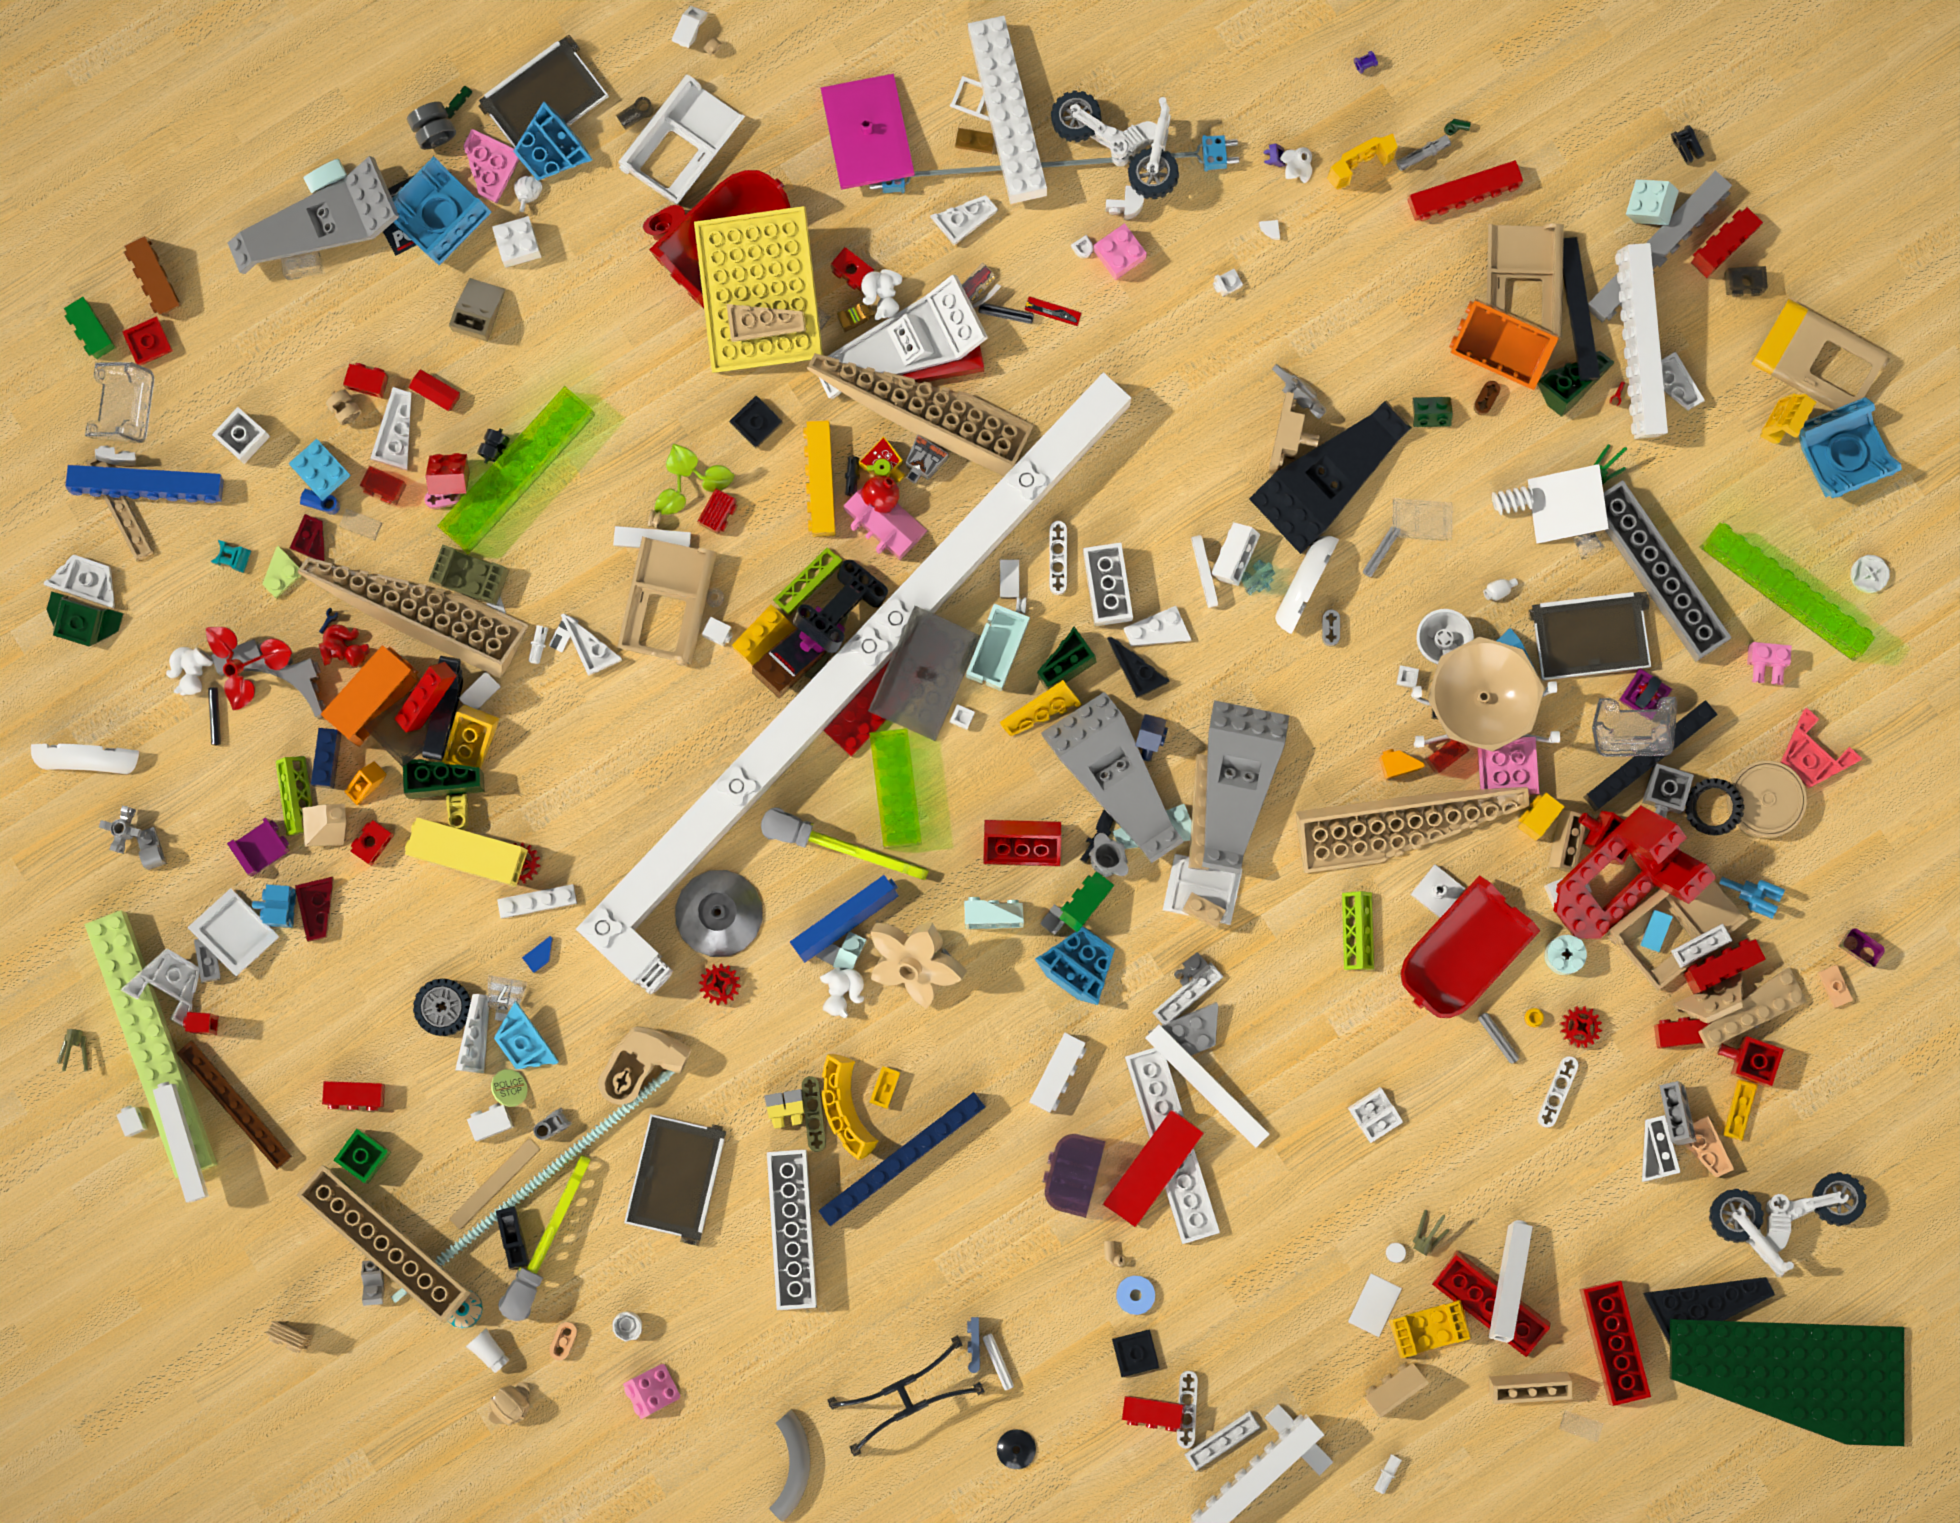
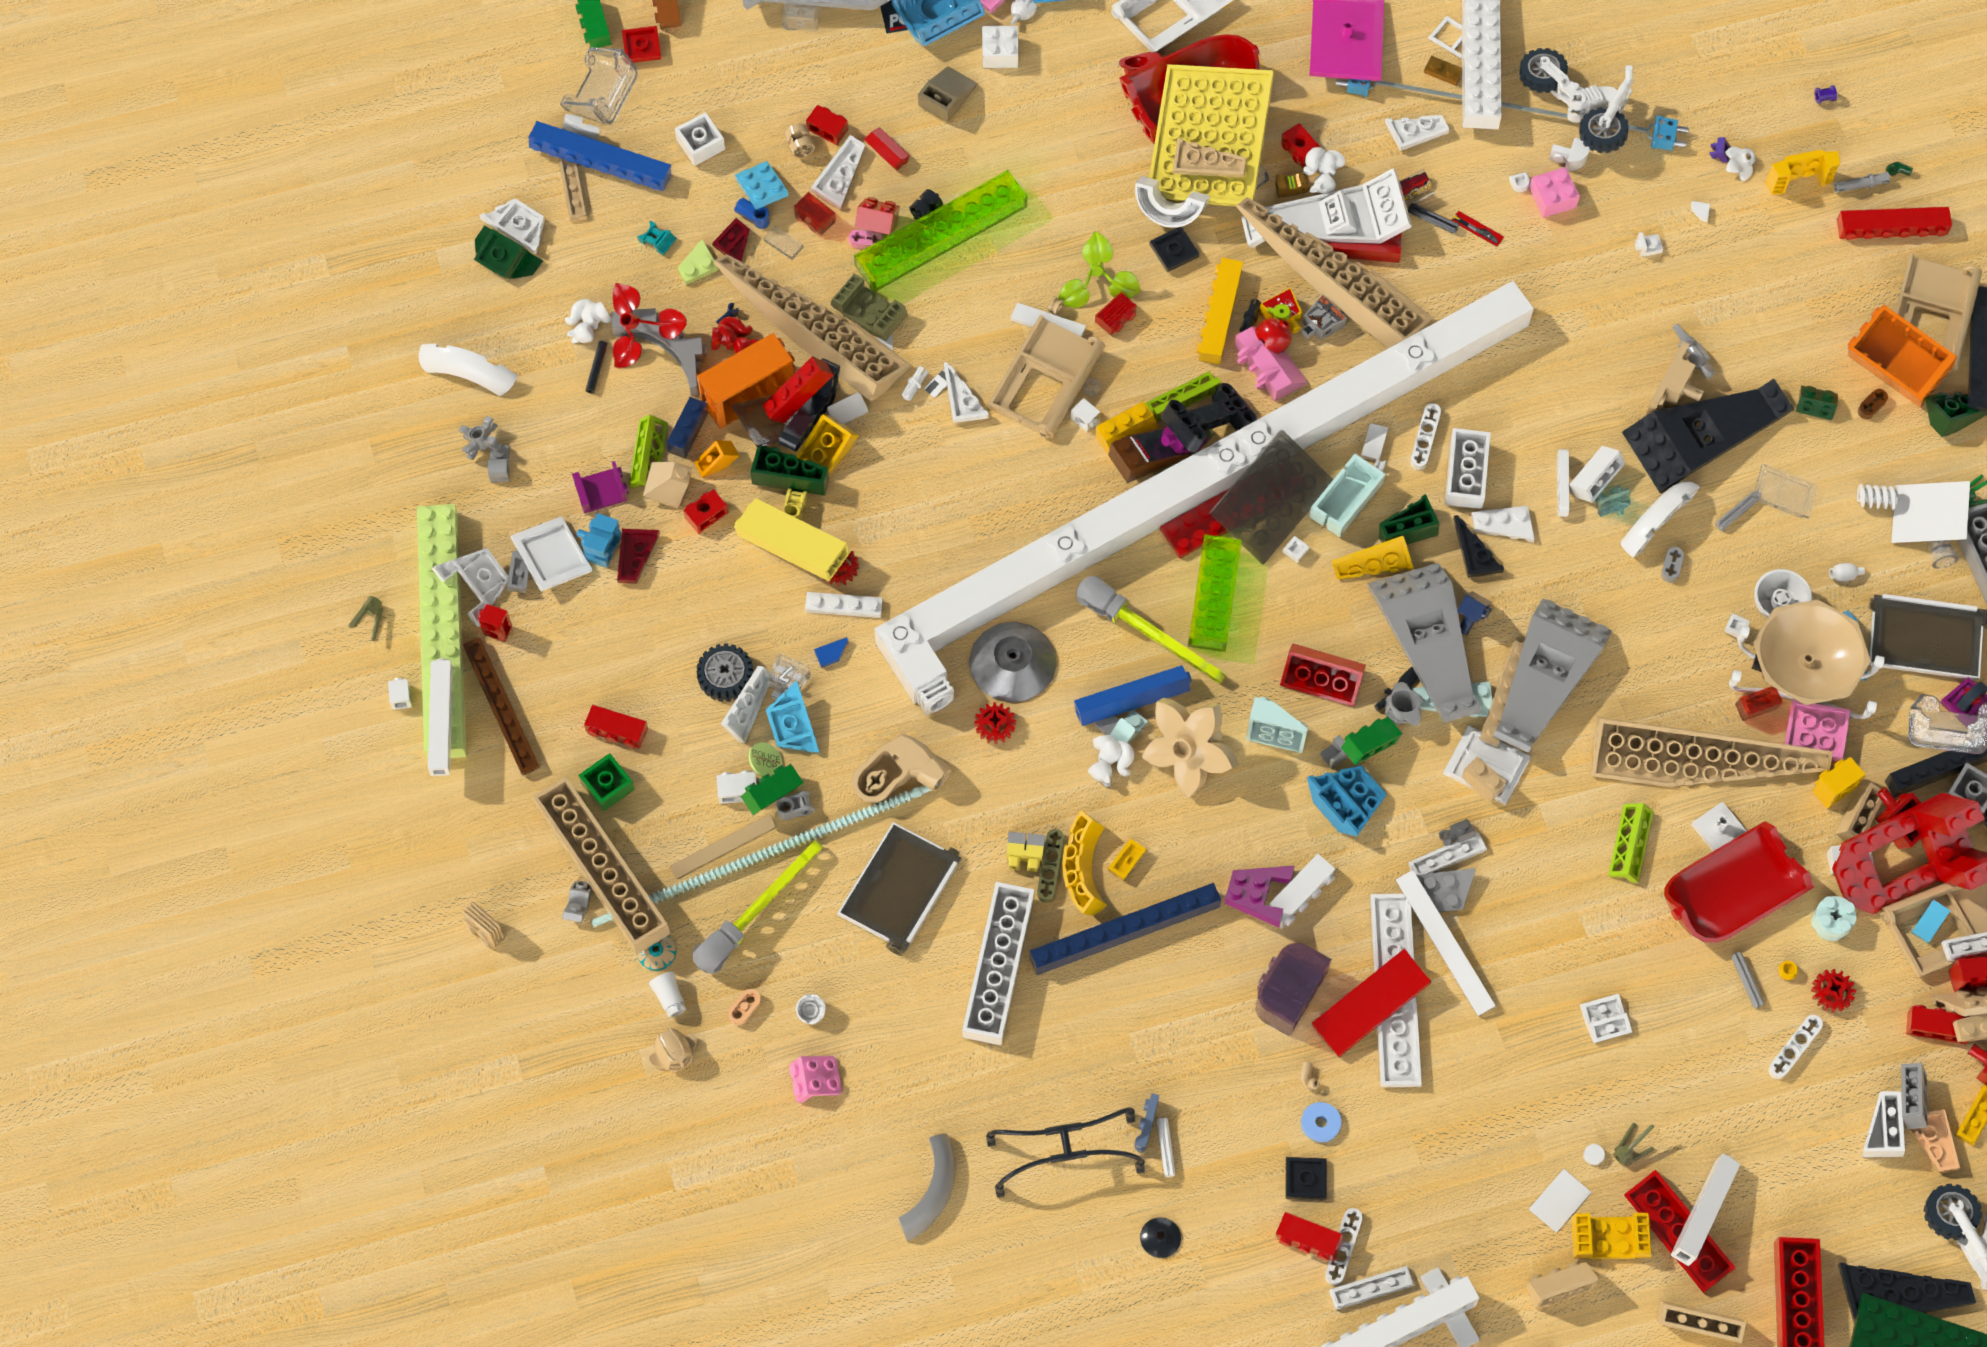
camera: 15 degrees right, 15 degrees down
black slope [496,1206,530,1270] -> none
light orange slope [1379,749,1425,780] -> none
none -> green brick [740,764,804,816]
none -> white brick [1135,176,1210,227]
none -> magenta wing [1225,865,1295,928]

